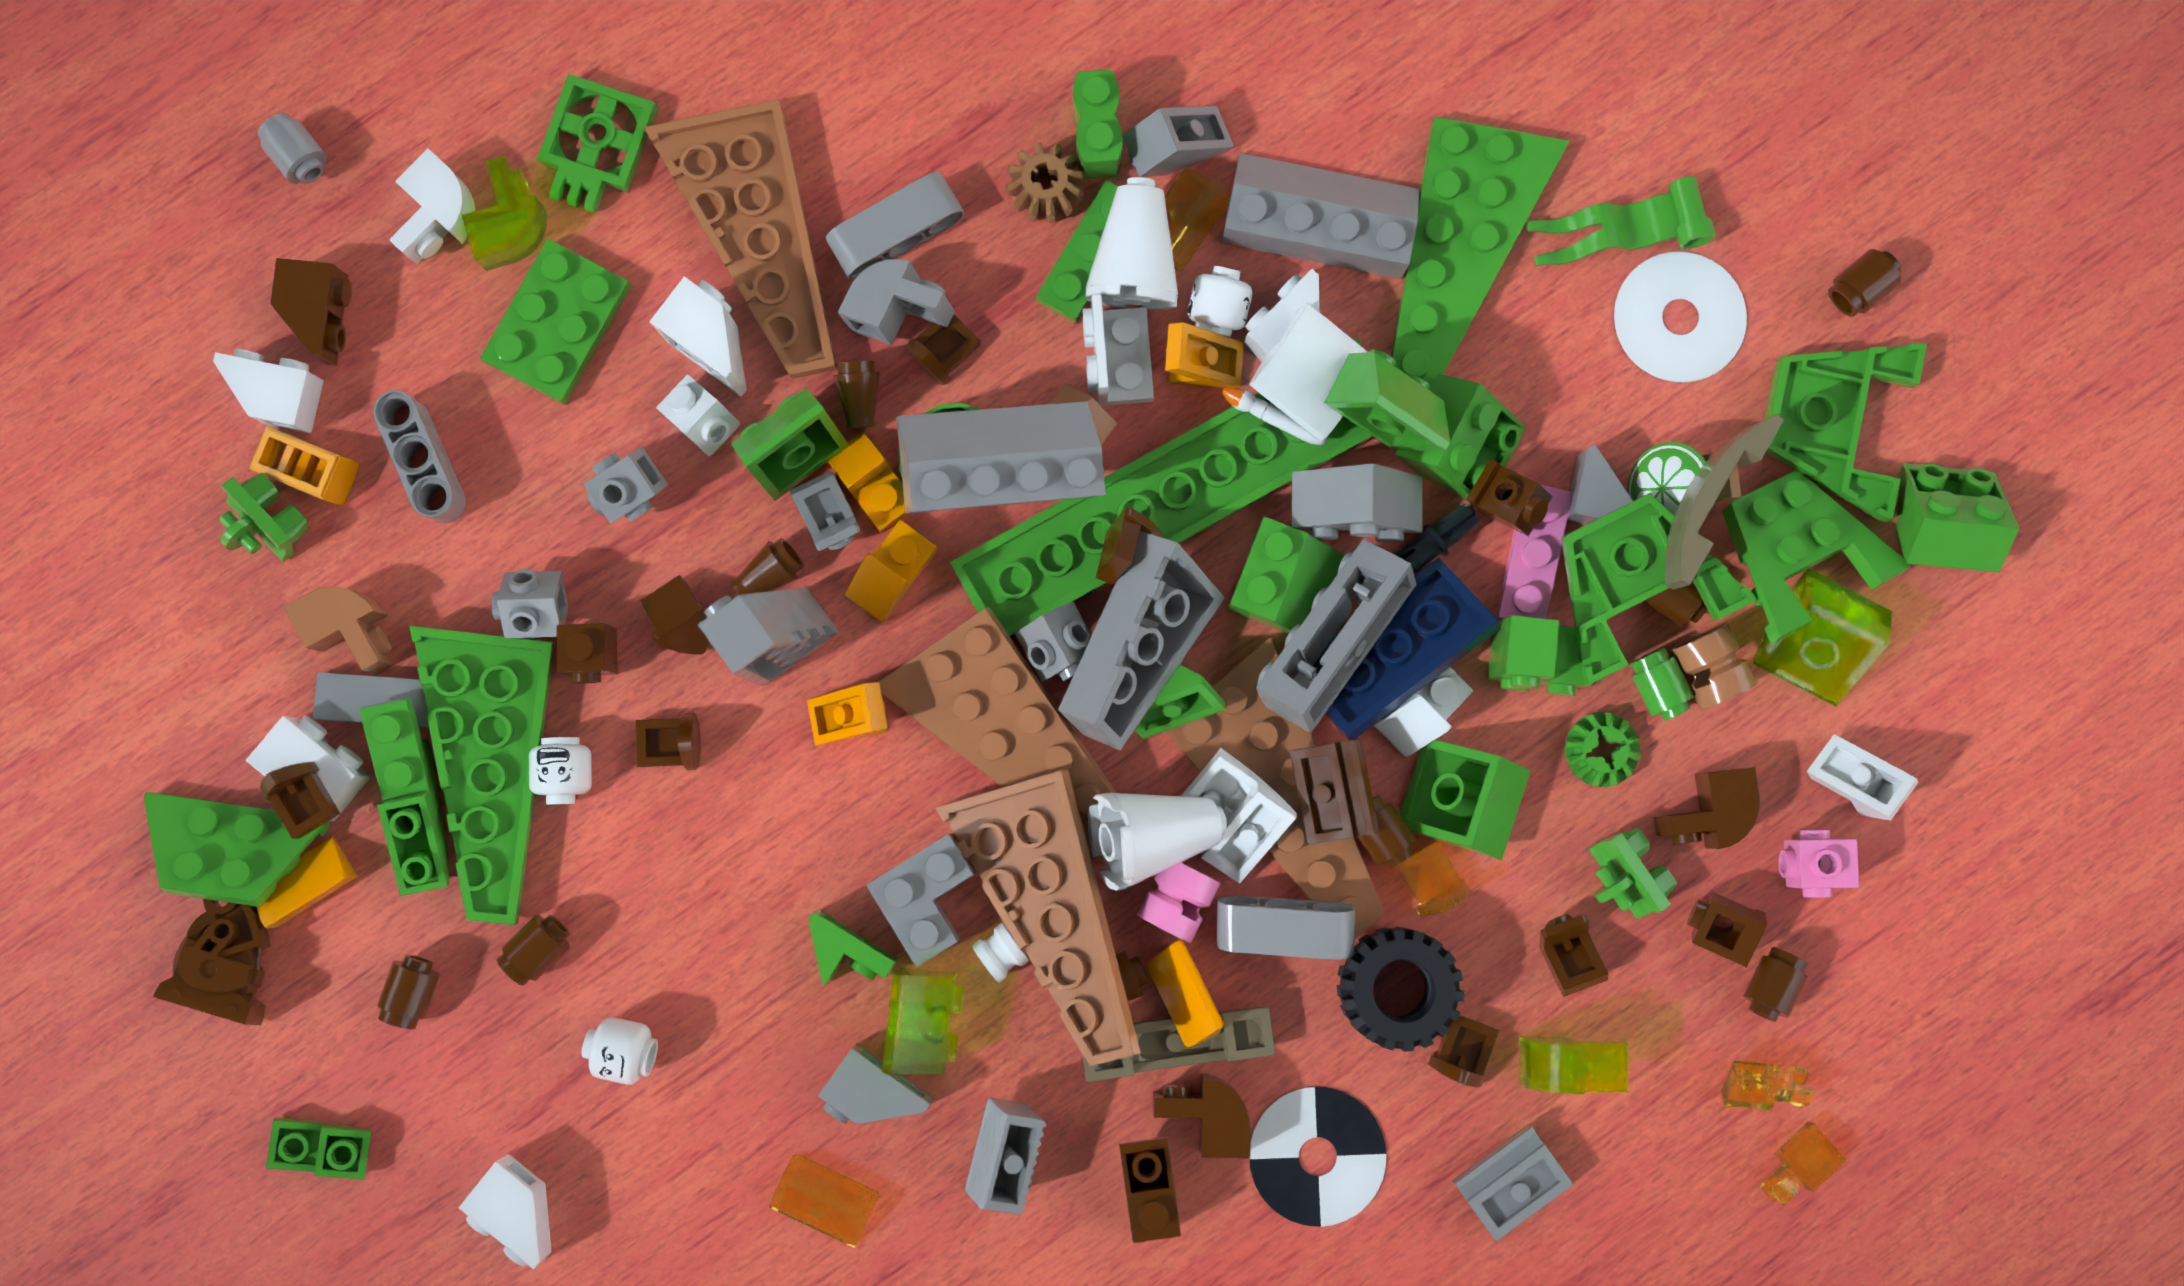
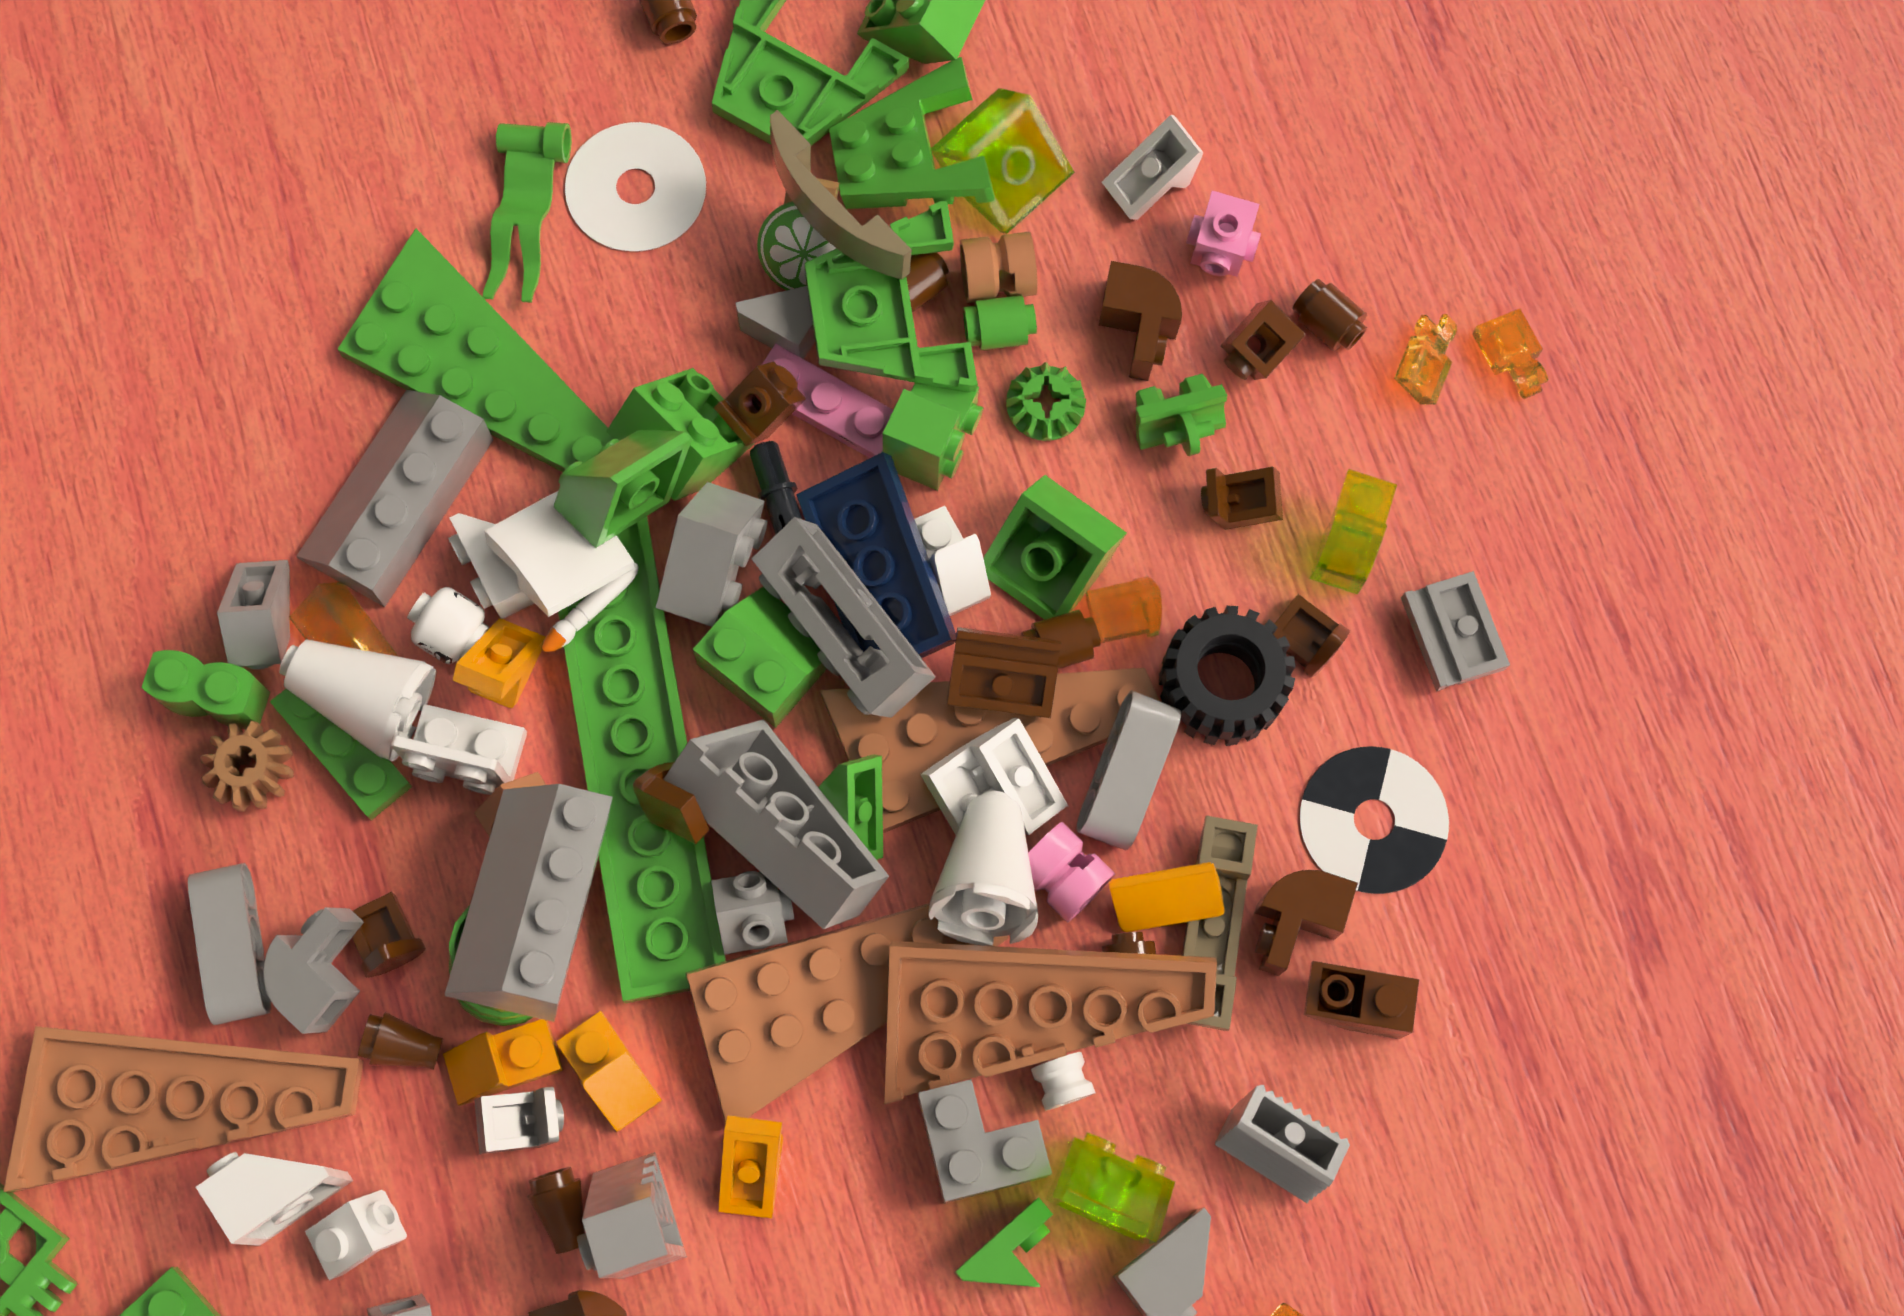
camera: 75 degrees left, 10 degrees down
bright green slope [731,388,850,501] -> none

